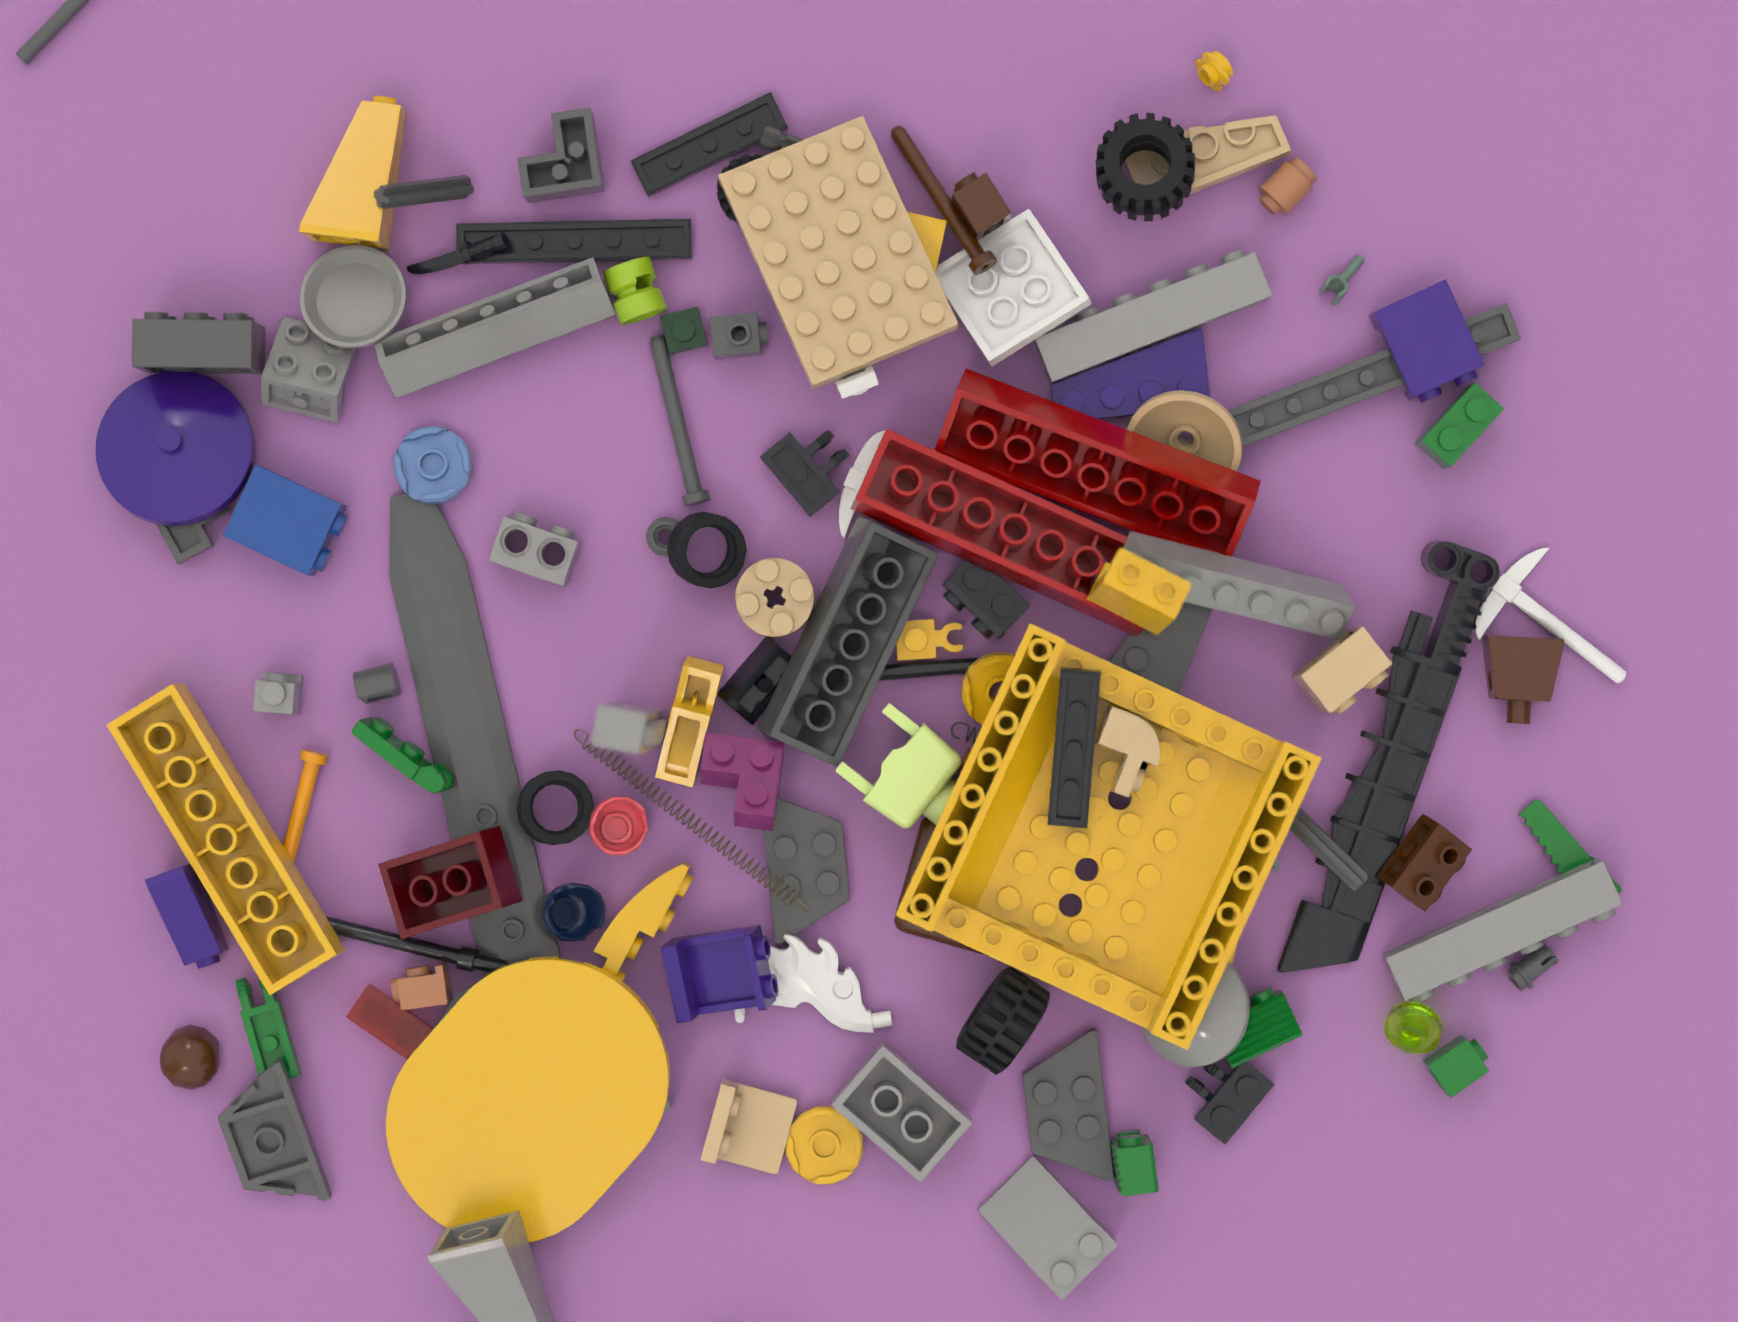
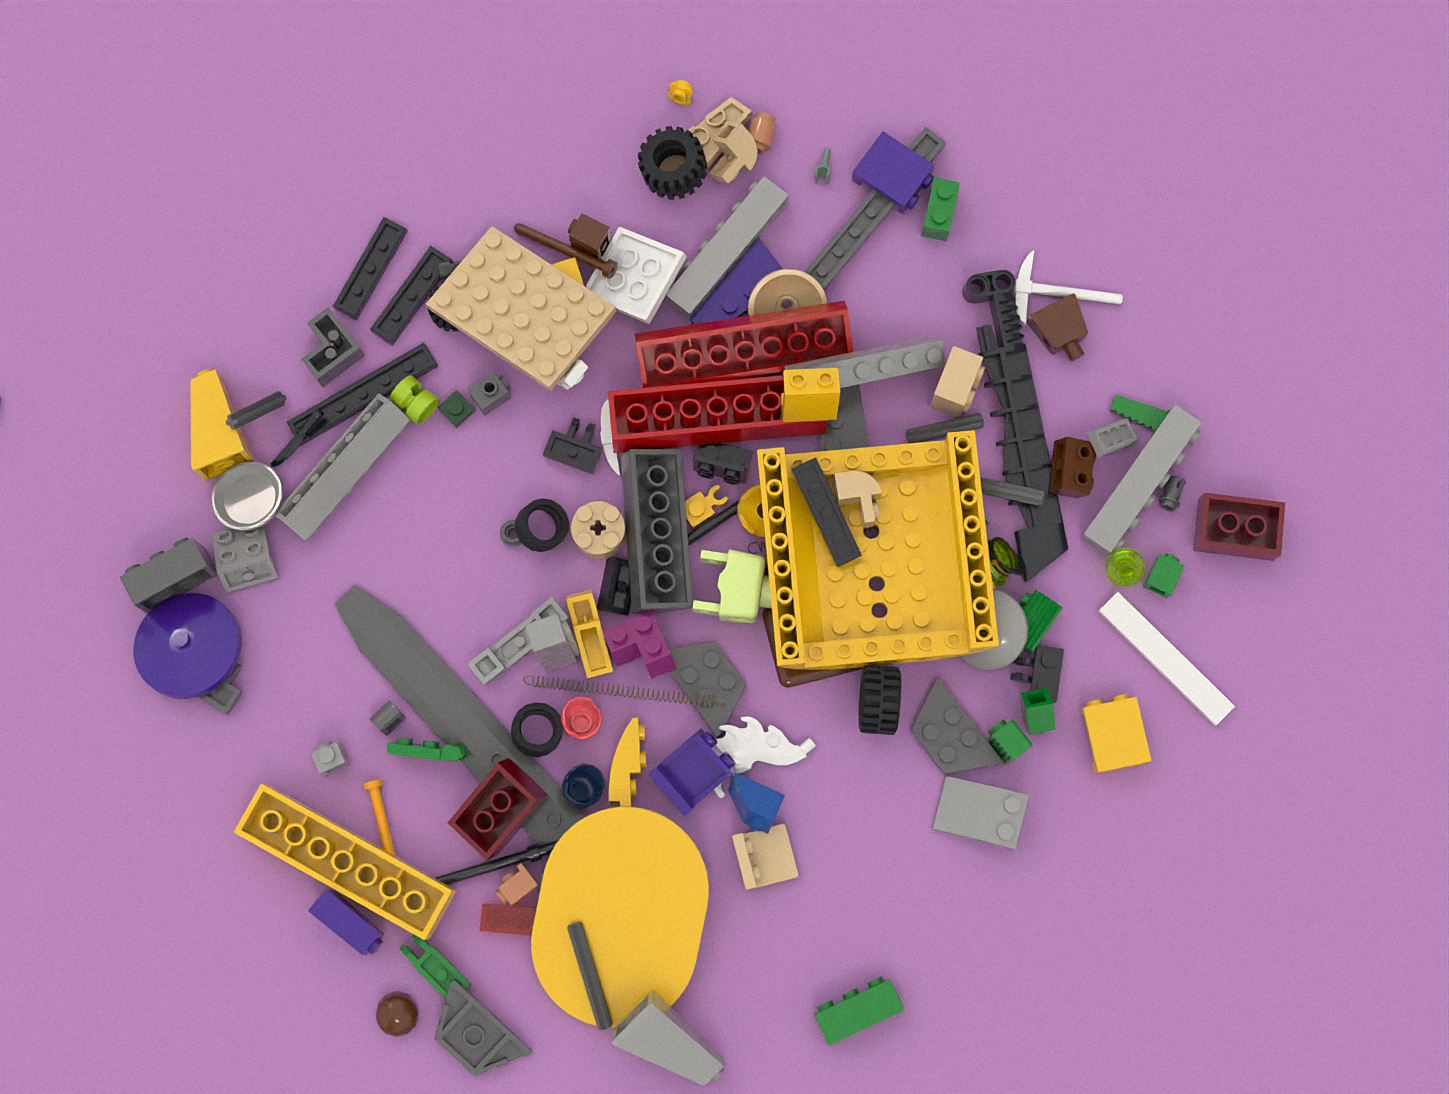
camera: 25 degrees left, 10 degrees down
blue brick [223,465,348,576] -> none
medium blue tile [393,426,472,505] -> none
light grey brick [488,512,581,587] -> none
dark grey bar [650,335,711,506] -> none
yellow tile [786,1106,863,1184] -> none
light grey brick [831,1041,972,1183] -> none
none -> black tile [333,217,408,320]
none -> light grey slope [468,597,569,685]
none -> dark grey axle [567,922,612,1030]
none -> tan brick [709,120,757,184]
none -> blue slope [728,773,785,834]
none -> dark grey axle [906,413,984,444]
none -> piece [987,537,1025,586]
none -> green brick [1020,688,1056,735]
none -> yellow panel [1080,694,1151,774]
none -> light grey plate [1087,418,1138,458]
none -> white tile [1098,592,1235,726]
none -> dark red brick [1193,493,1285,561]

